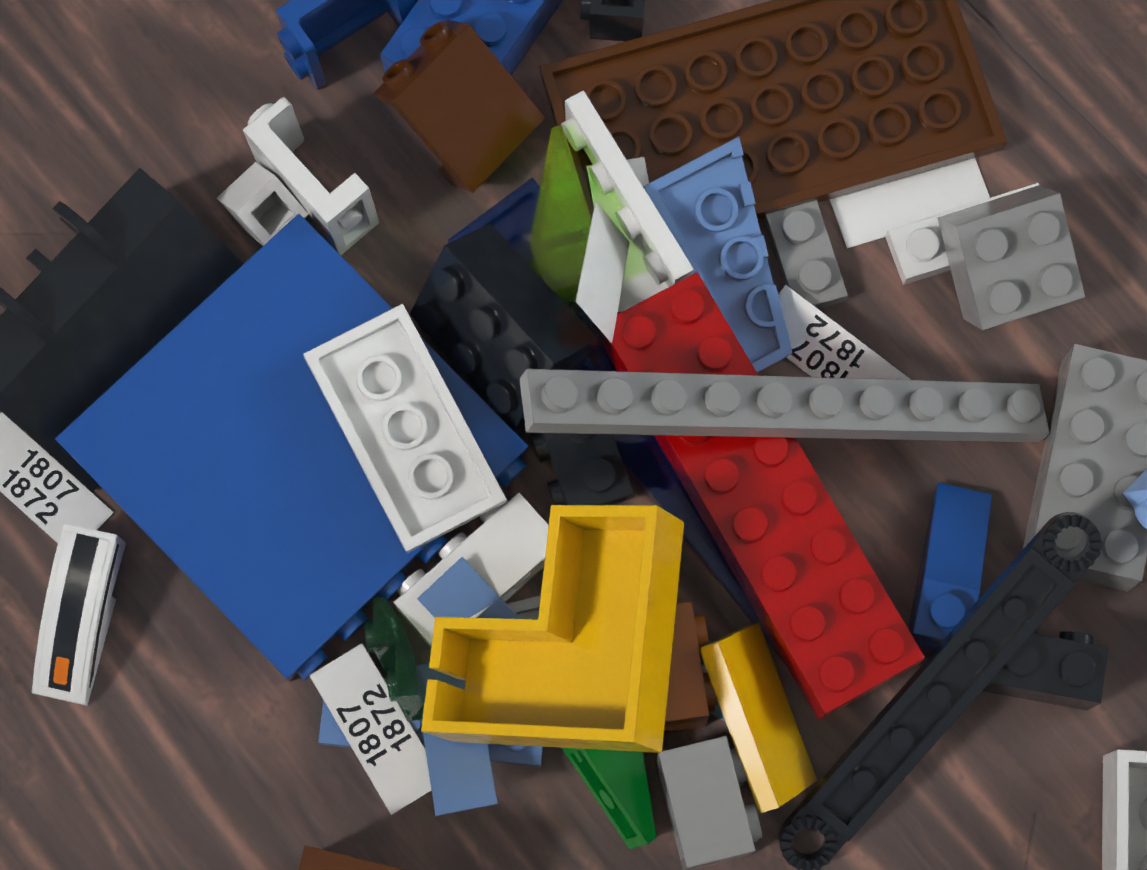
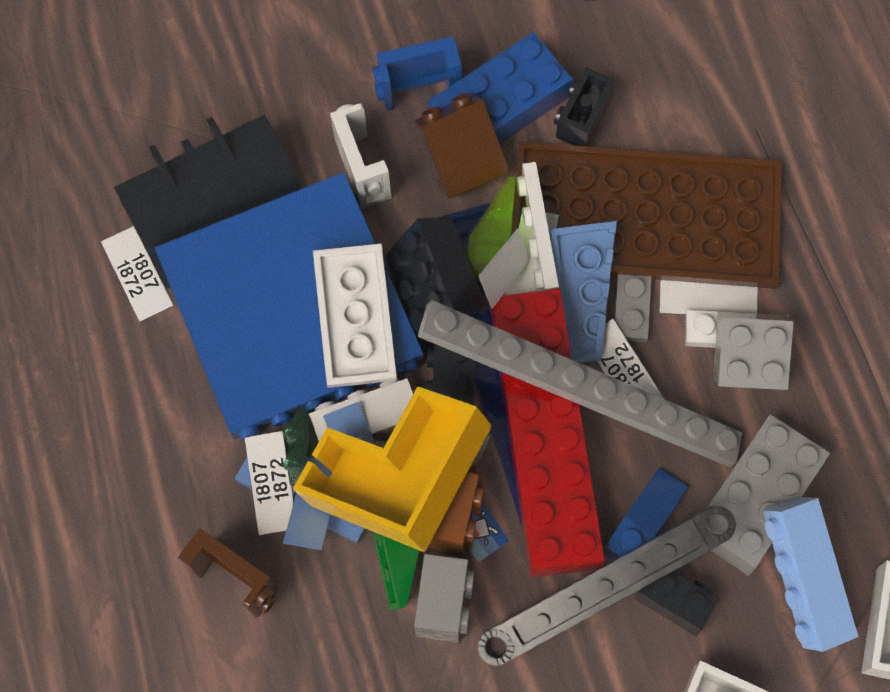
camera: 20 degrees right, 5 degrees down
white slope [32,523,126,706] -> none
white brick [217,162,309,246] -> none
yellow tile [700,622,817,813] -> none

